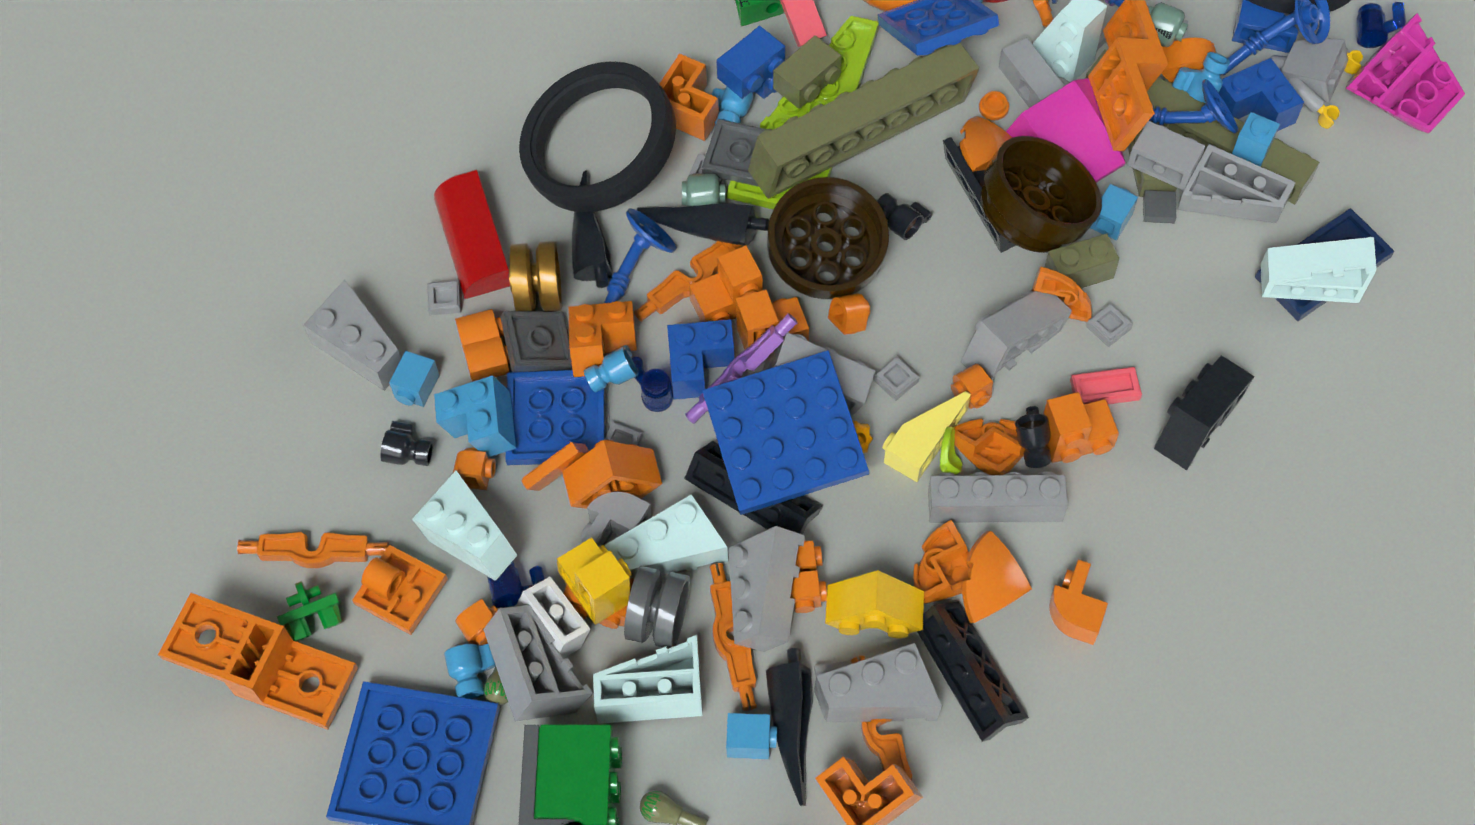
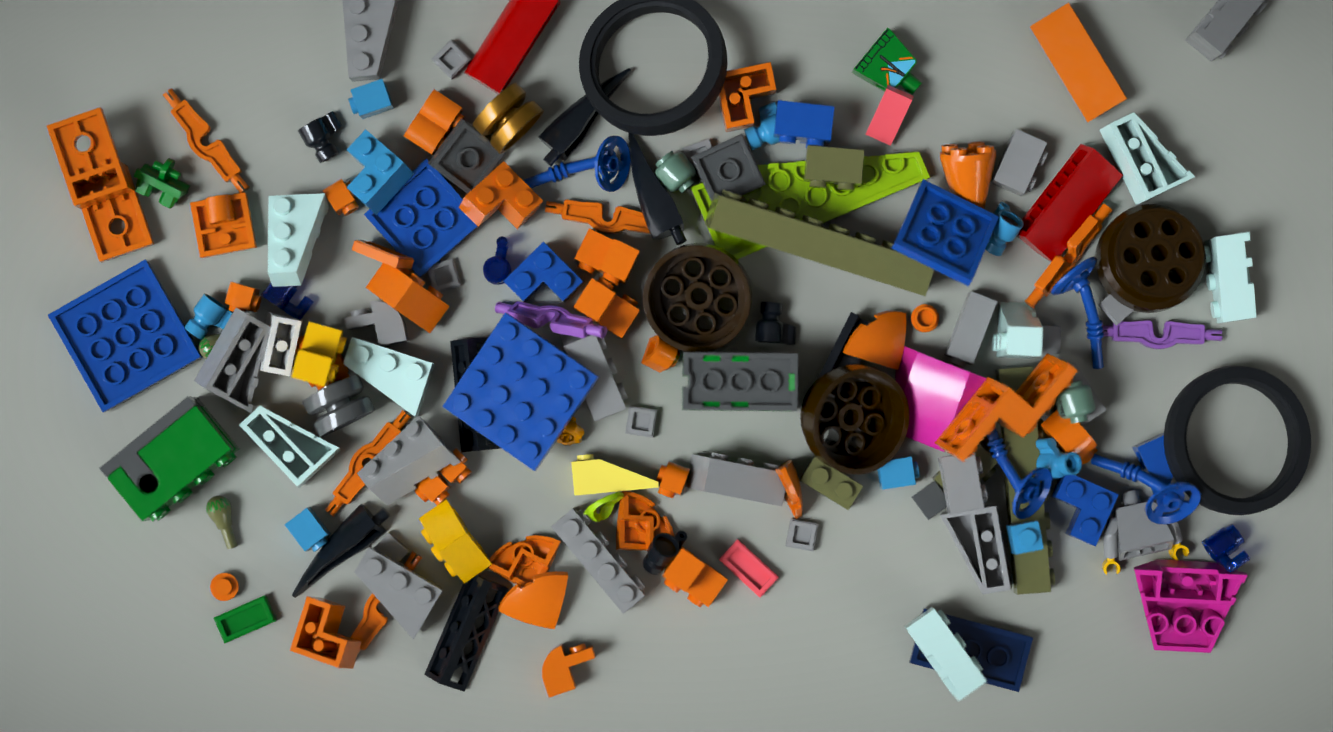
camera: 45 degrees right, 25 degrees up
dark azure piece [584,345,638,393] -> none
black wedge [1154,355,1255,470] -> none
none -> dark grey piece [682,352,798,412]

